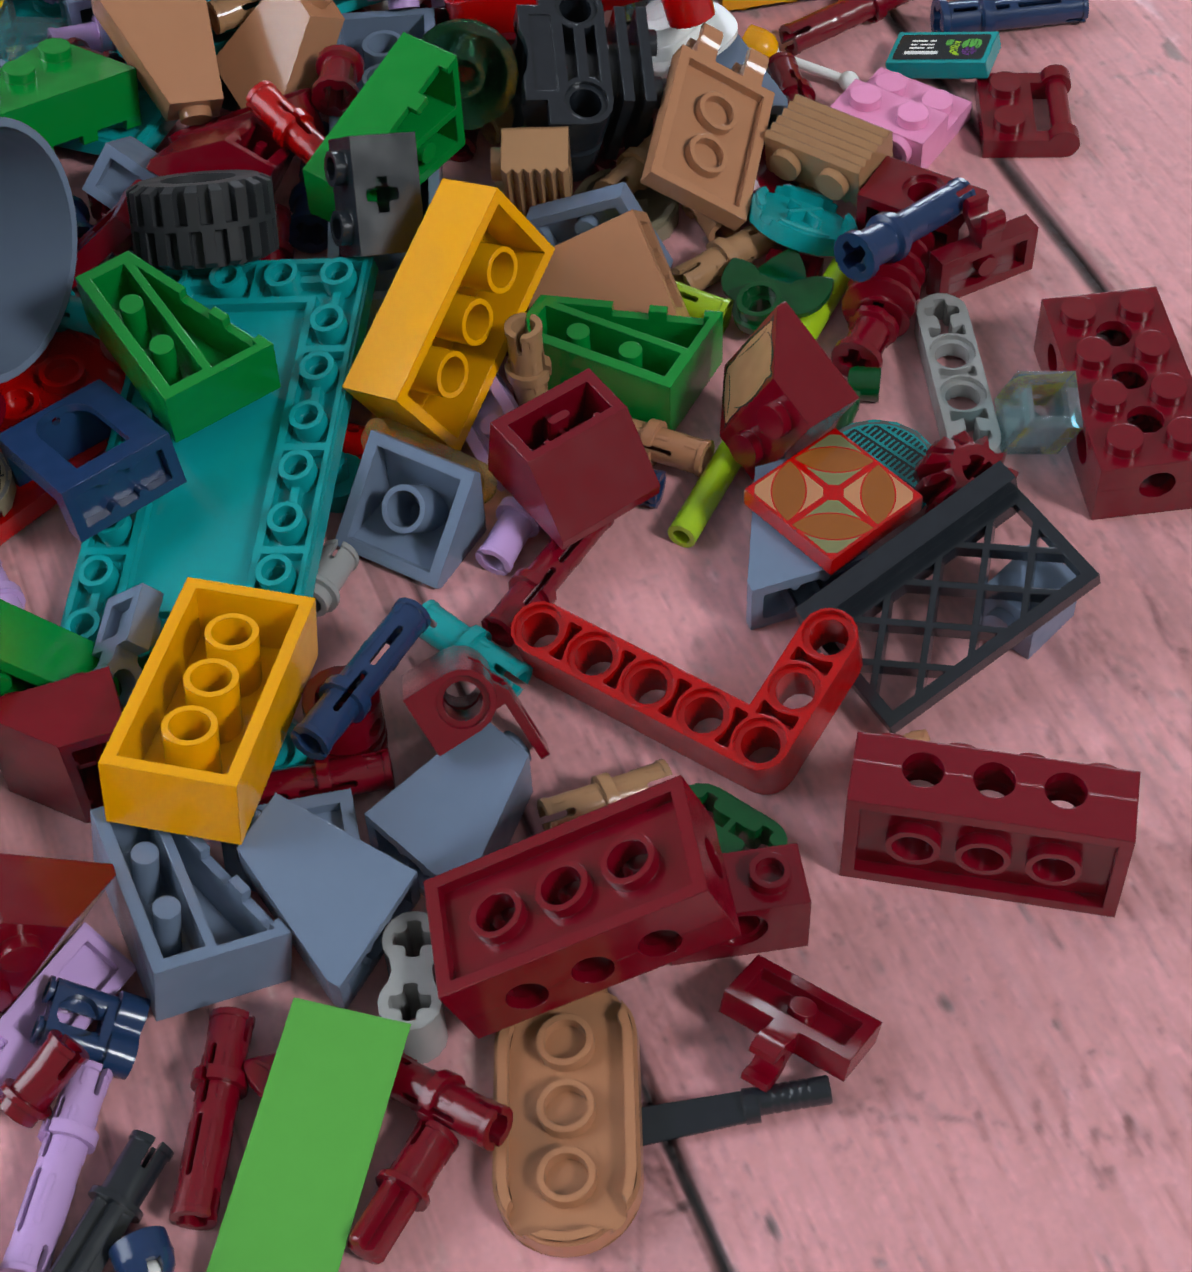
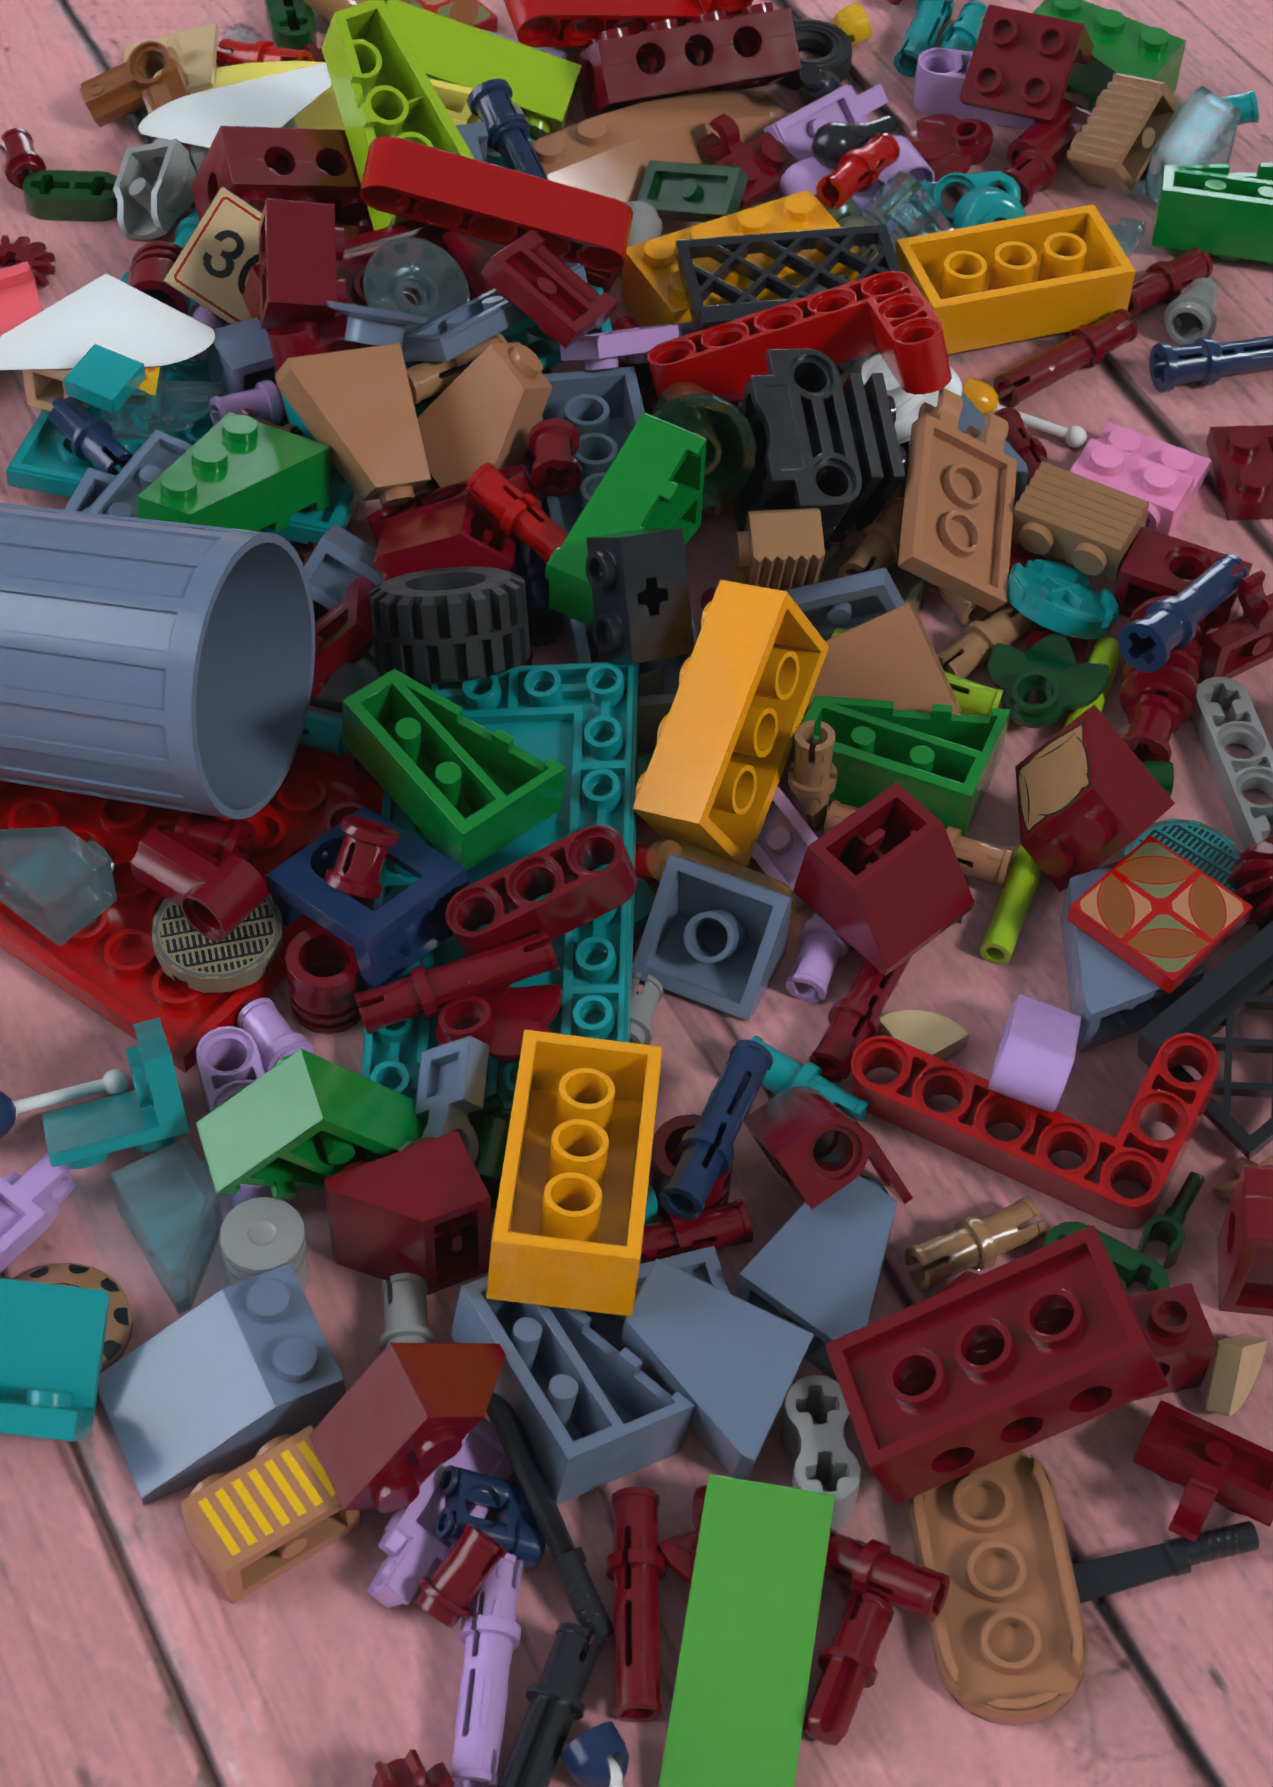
camera: 10 degrees left, 0 degrees up
tile [885,31,1001,79] -> none
none -> dark red piece [285,925,367,1034]
none -> dark red bush [324,815,400,899]
none -> dark red pin [355,928,559,1034]
none -> light grey pin [378,1273,436,1353]
none -> dark red plate [436,984,563,1061]
none -> dark red beam [445,825,638,957]
none -> black piece [486,1392,614,1642]
none -> tan tile [877,1010,969,1060]
none -> lavender beam [988,993,1081,1114]
none -> dark green hand [1137,1172,1205,1269]
none -> tan tile [1204,1333,1268,1417]

